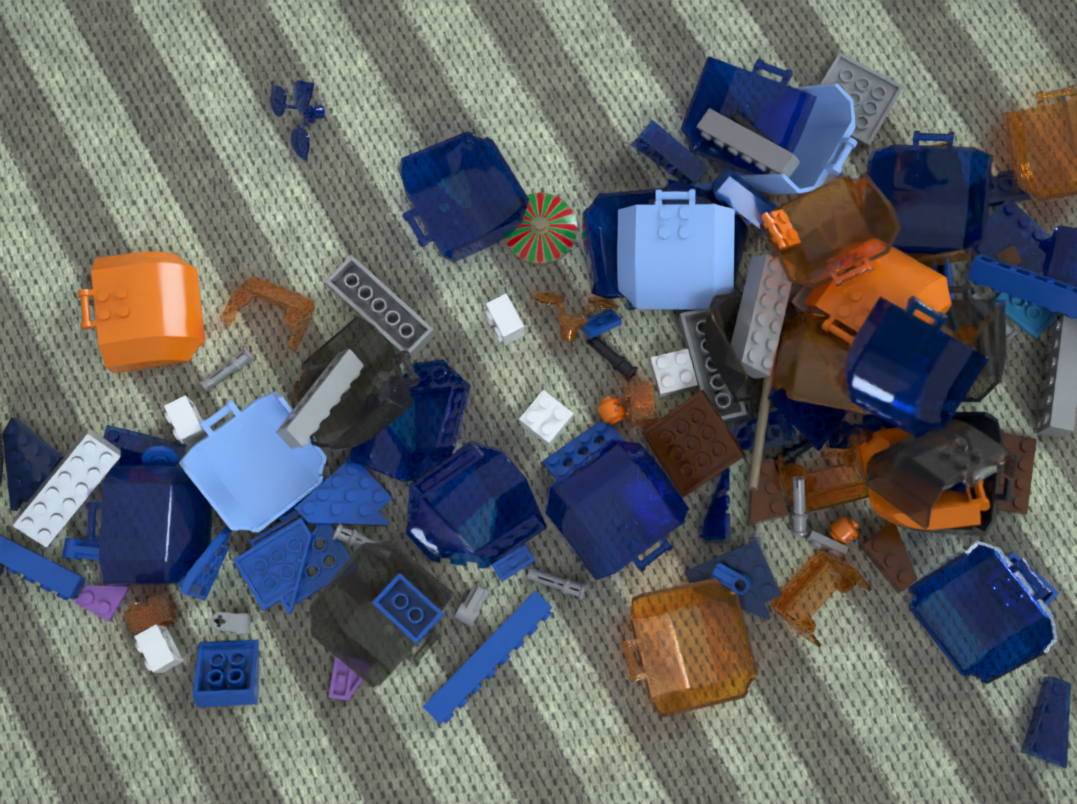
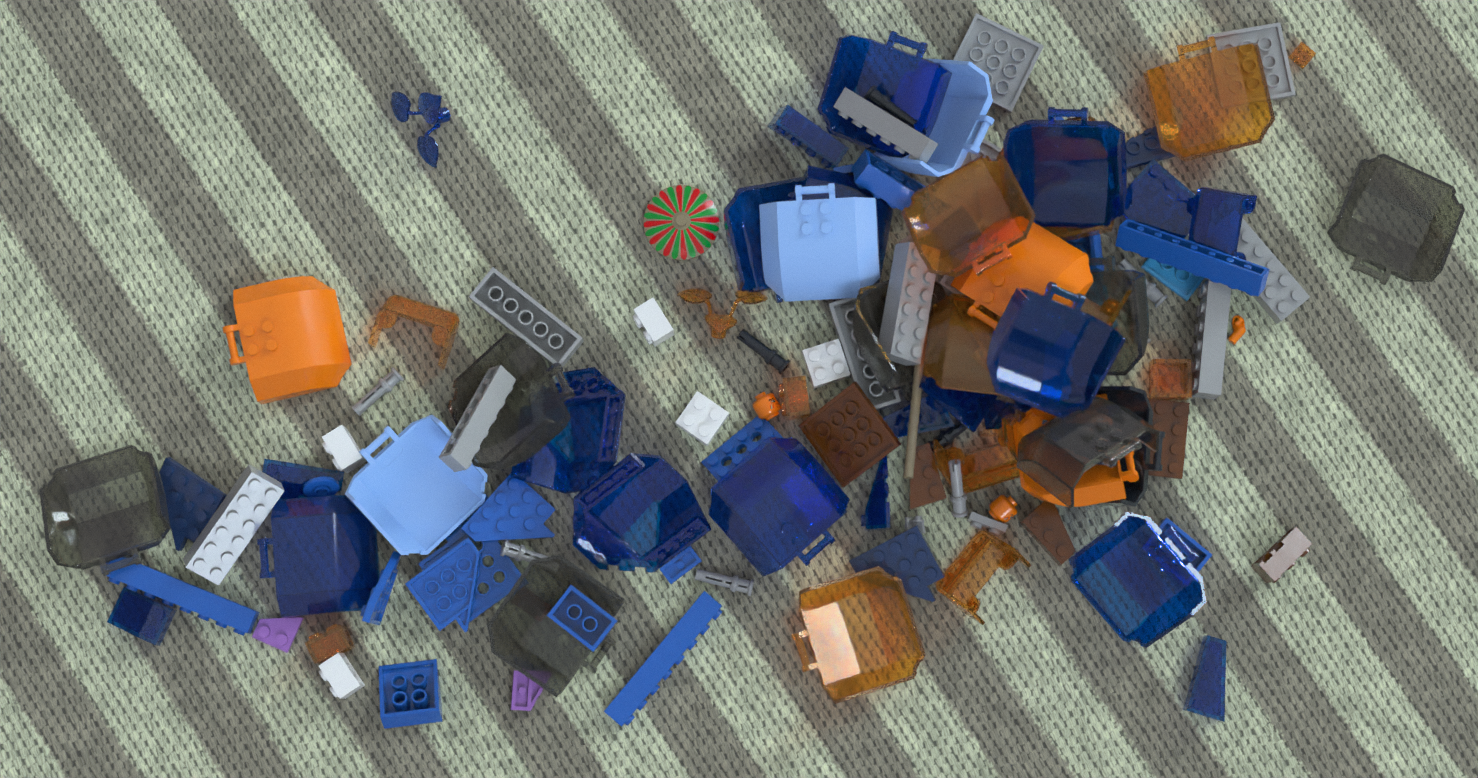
camera: 10 degrees left, 5 degrees up
blue piece [62,538,104,561] -> none
light grey piece [211,612,251,635] -> none
clear blue windscreen [399,131,529,263] -> none
light grey piece [454,584,489,627] -> none
blue plate [580,309,622,339] -> none
blue piece [710,562,752,595] -> none
orange plate [761,209,801,250] -> none
reddish brown plate [996,245,1022,266] -> none
none -> clear orange brick [1149,359,1192,400]

